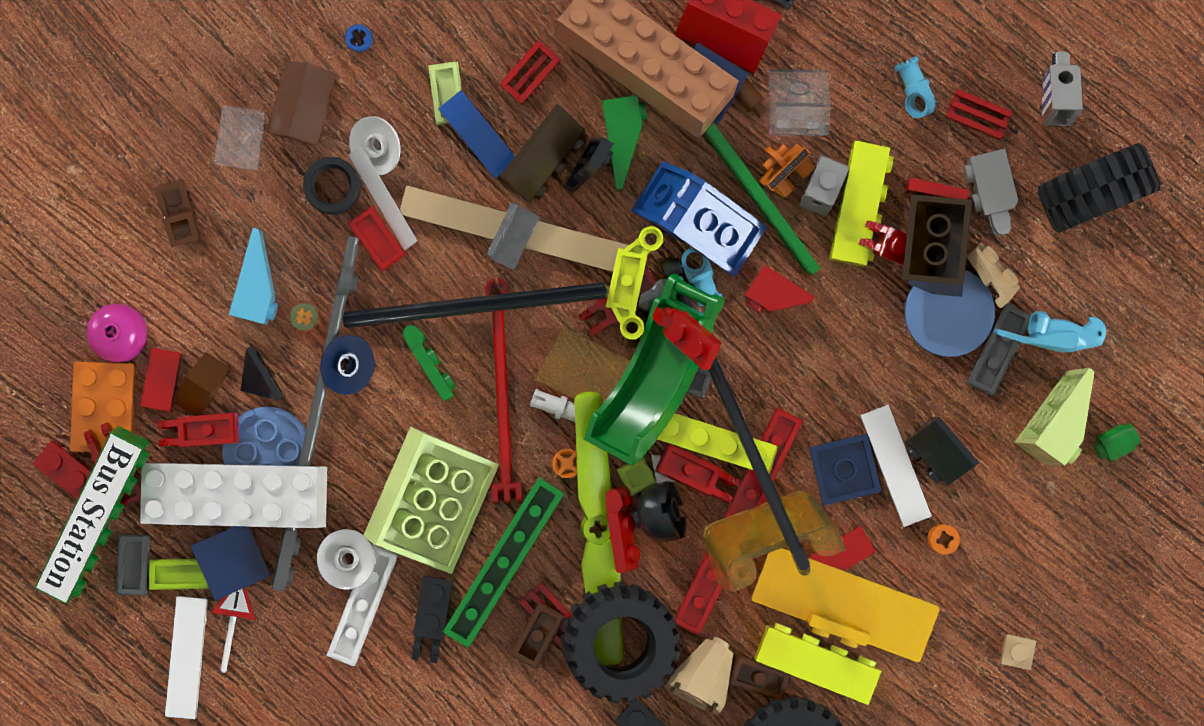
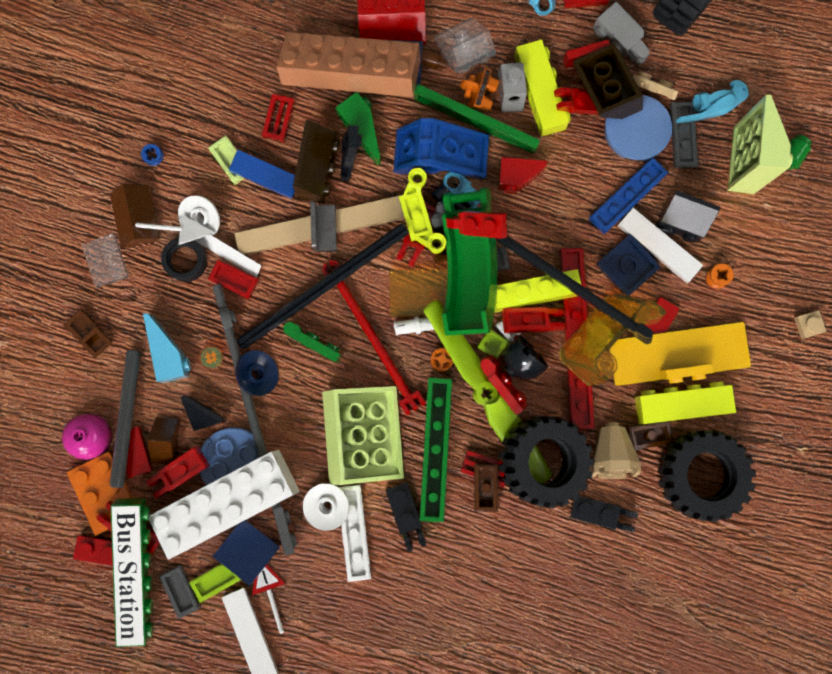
camera: 30 degrees left, 5 degrees down
none -> dark grey axle [110,350,140,488]
none -> white piece [135,215,215,245]
none -> blue tile [589,157,669,234]

